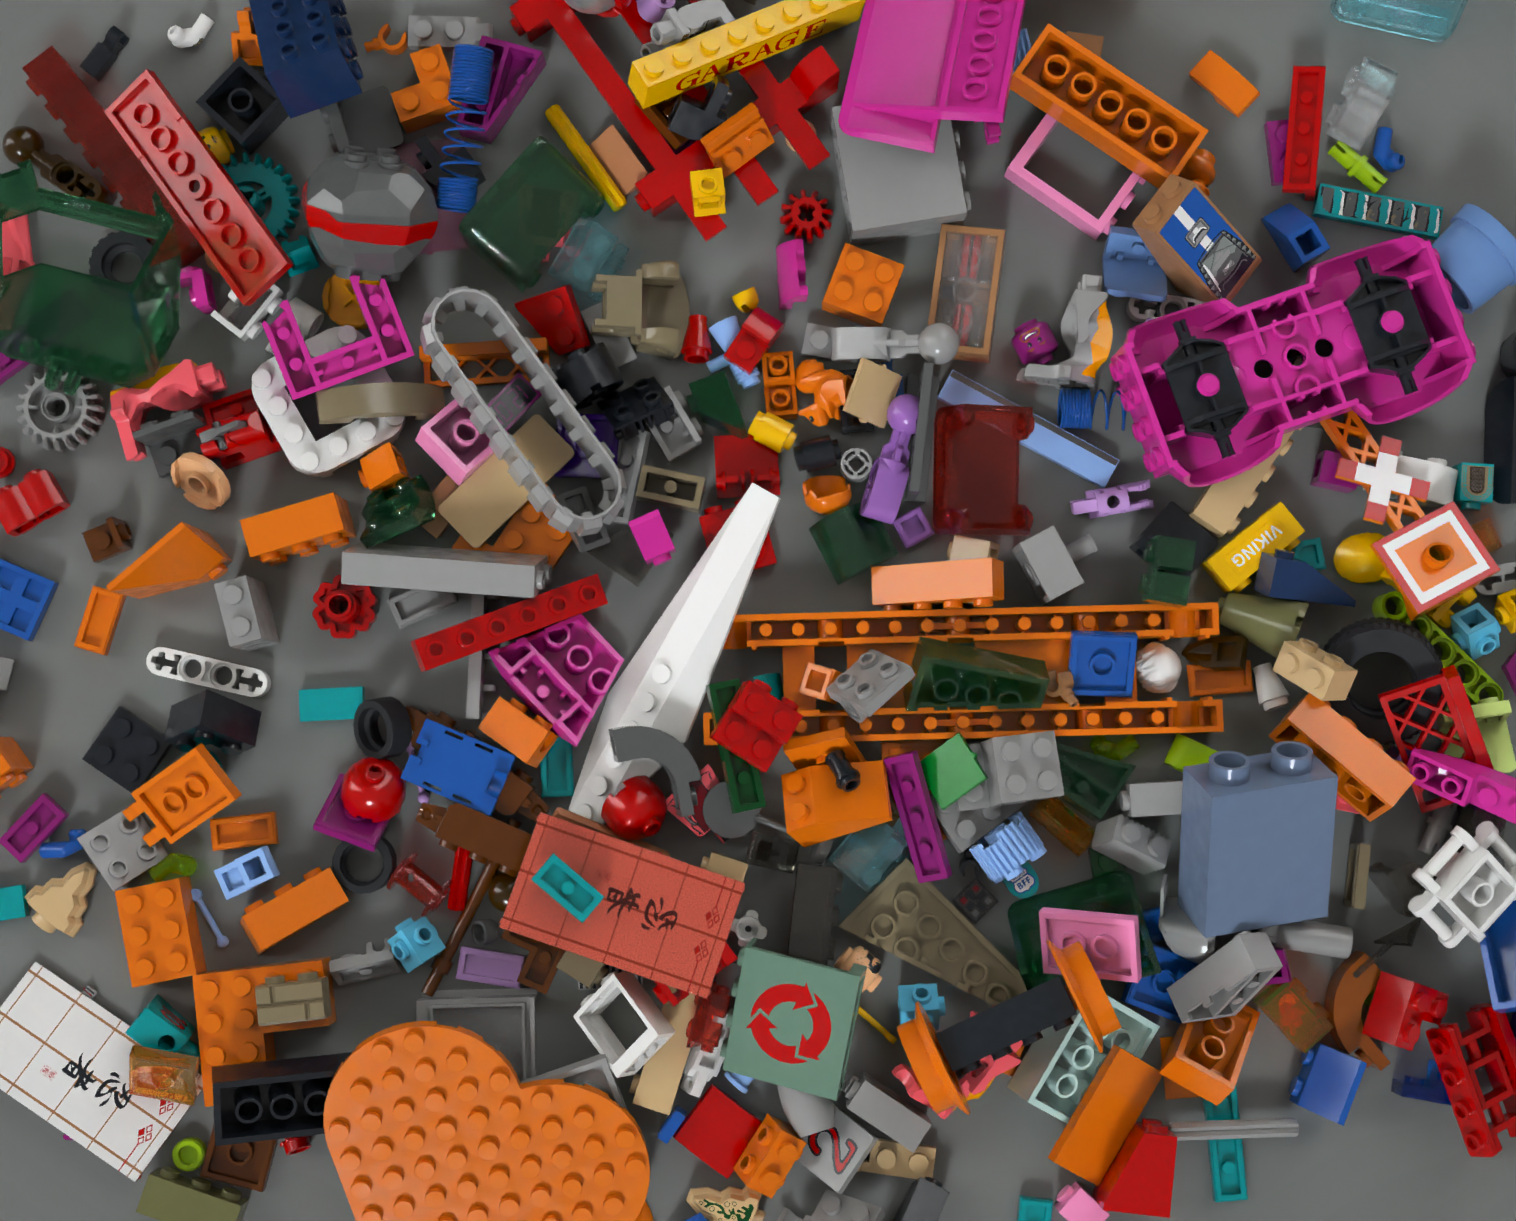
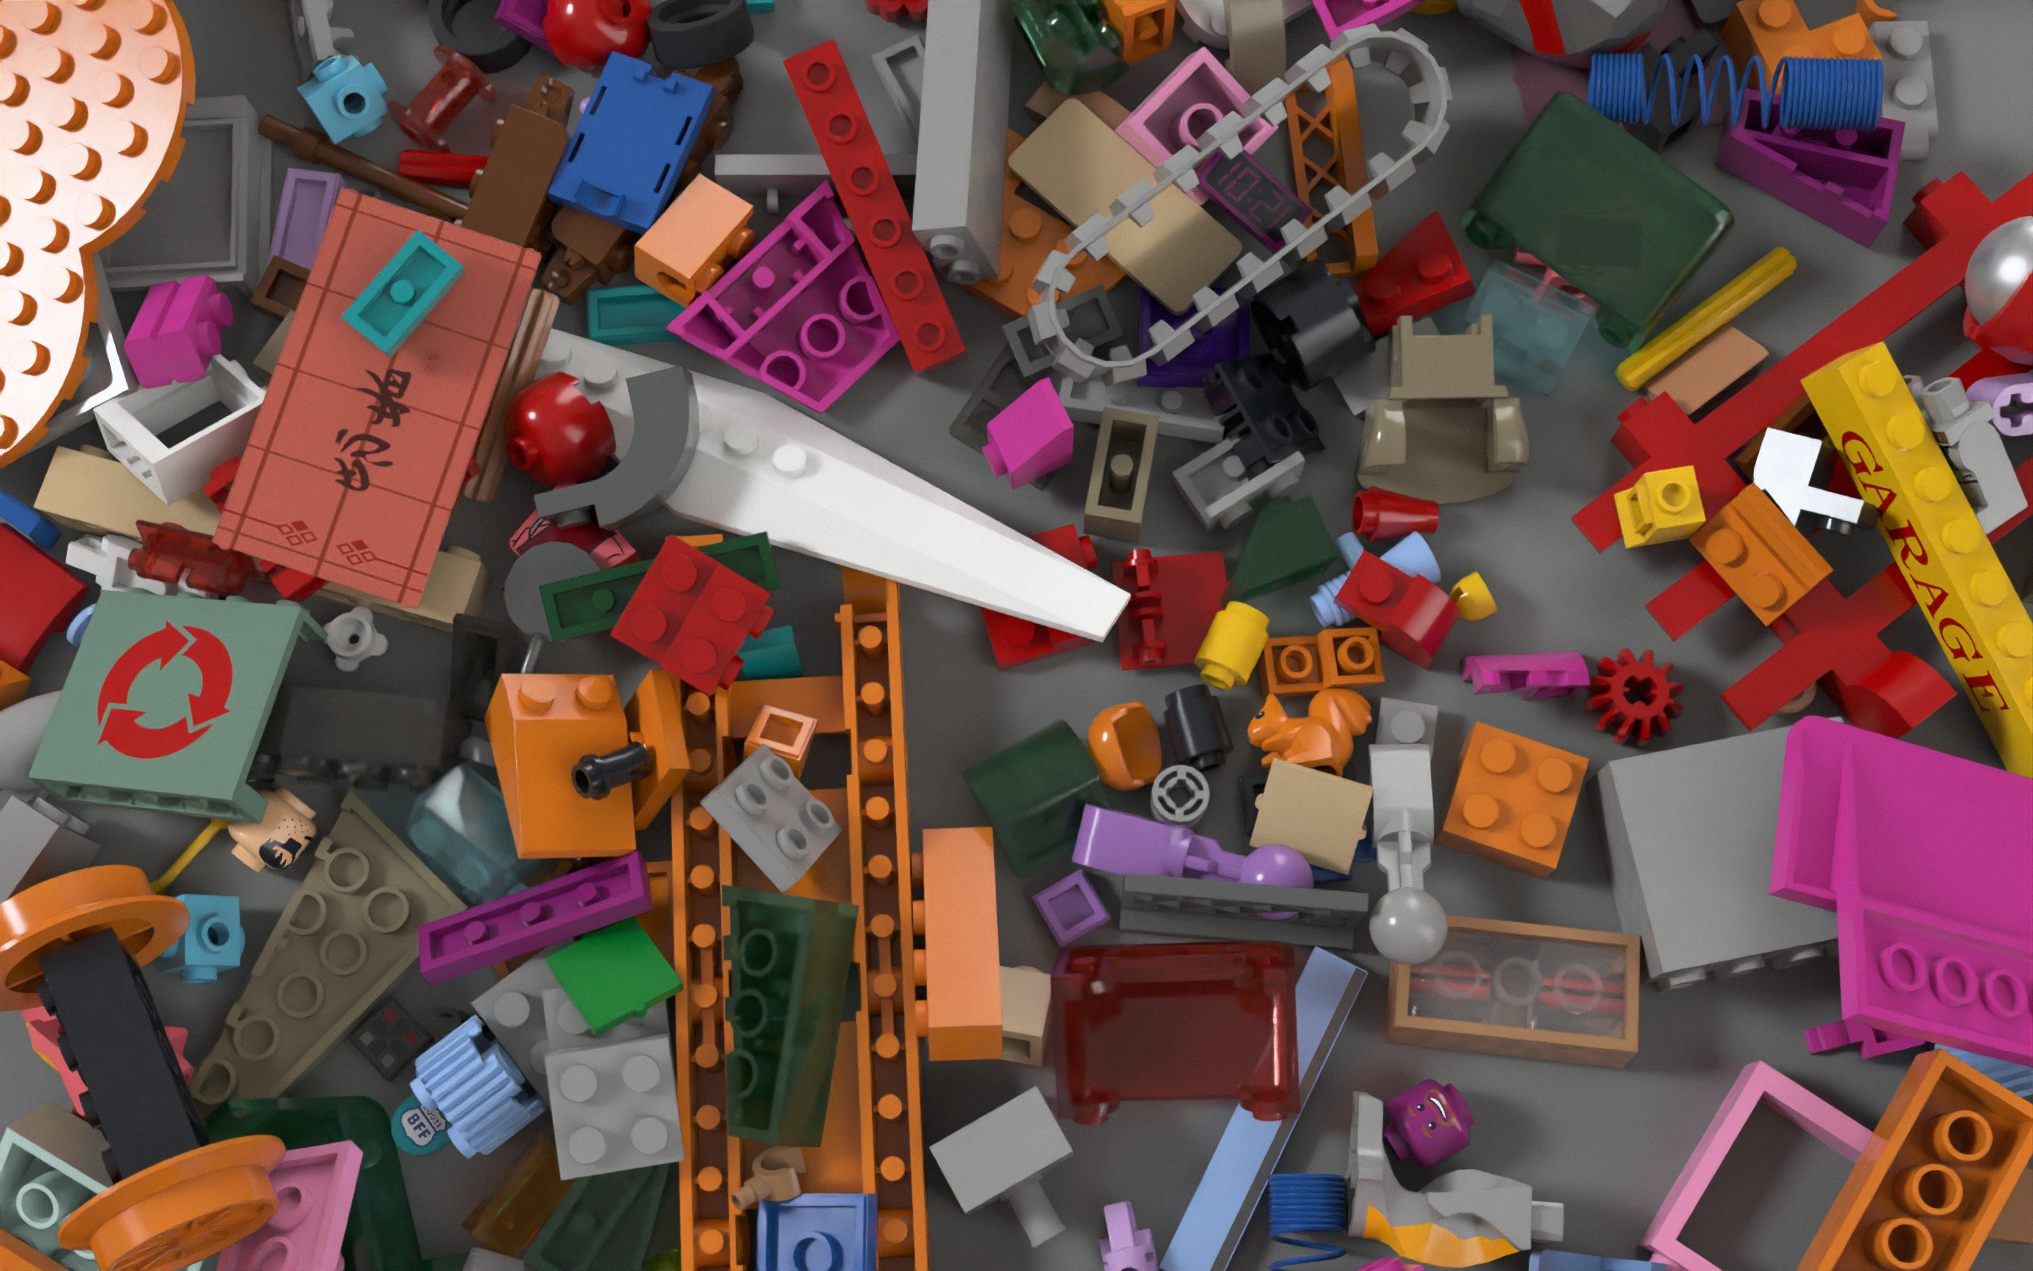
camera: 90 degrees right, 10 degrees down
none -> dark pink brick [123,274,233,389]

